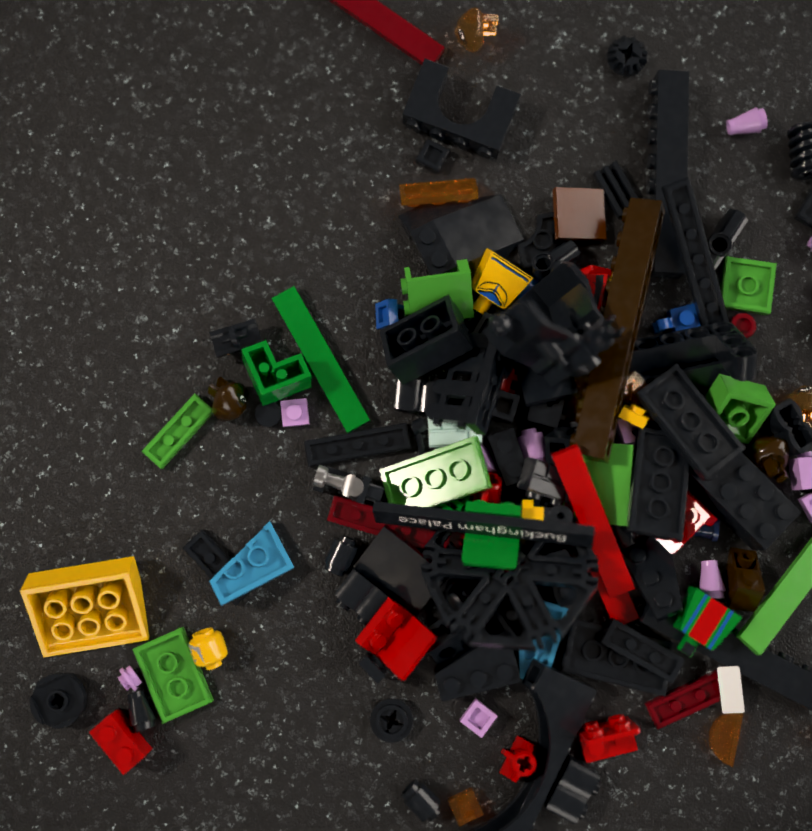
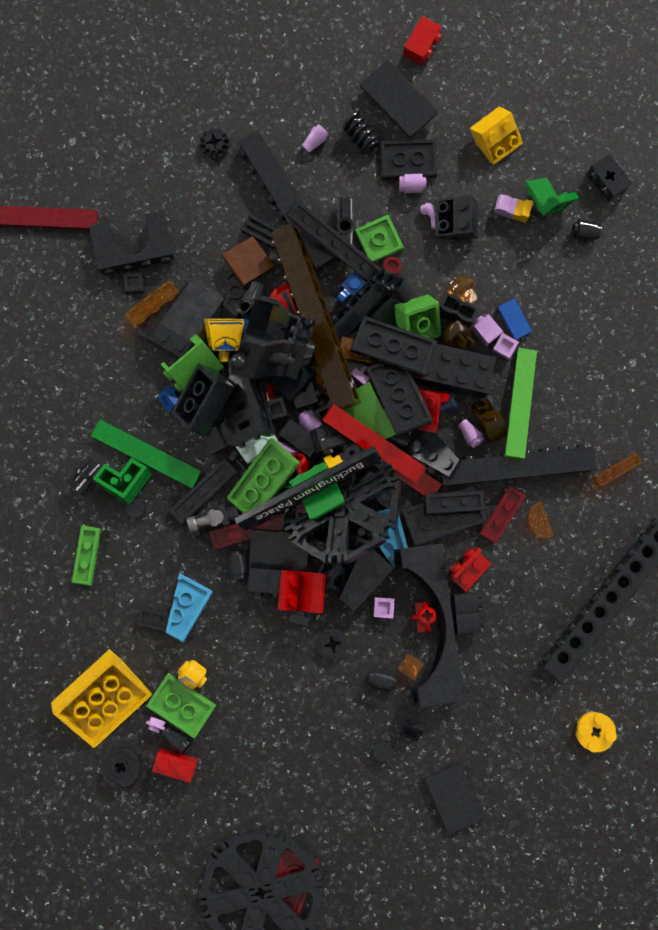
camera: 35 degrees left, 0 degrees up
dark brown piece [207,377,248,422] -> none
lavender plate [280,398,310,427] -> none
clear orange piece [454,7,499,52] -> none
yellow plate [618,403,649,429] -> none
torso [673,586,742,657] -> none
white sticker [717,666,745,714] -> none

